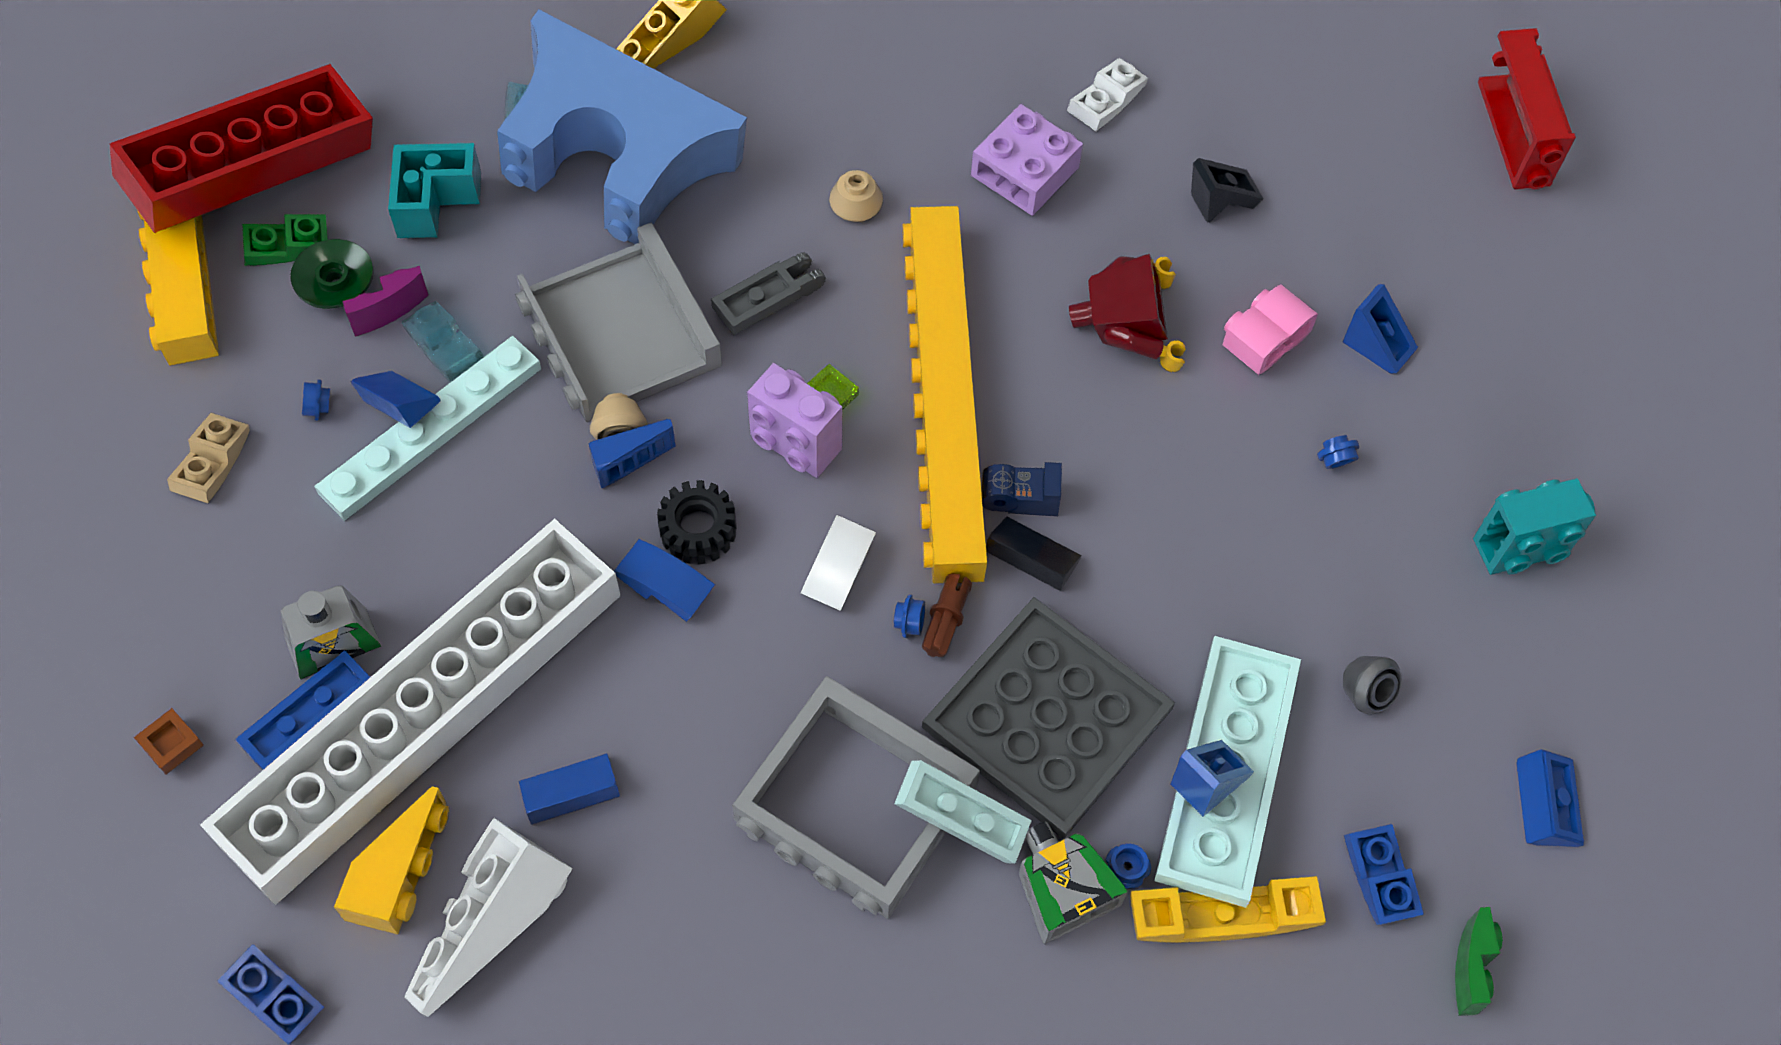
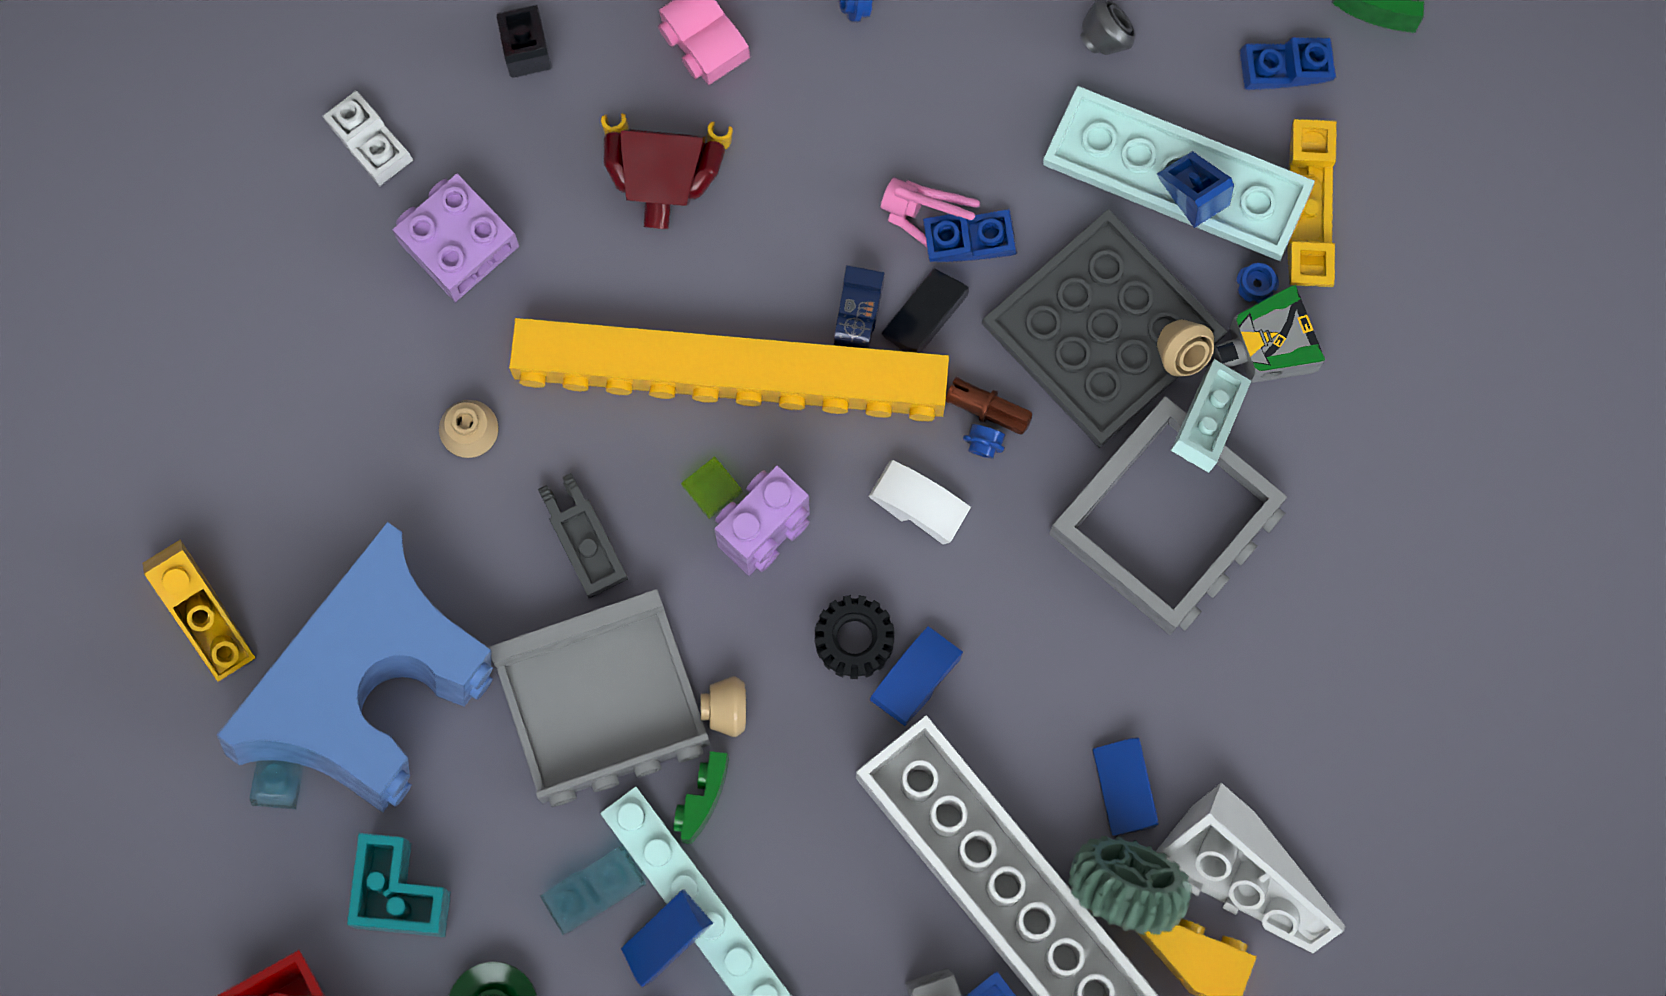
camera: 80 degrees left, 15 degrees up
magenta slope [343,266,429,337] -> none
blue slope [588,419,676,488] -> none
none -> green slope [674,751,729,844]
none -> bright pink plant [881,177,980,247]
none -> blue slope [923,209,1017,262]
none -> sand green gear [1068,836,1193,935]
none -> tan cone [1157,319,1214,377]

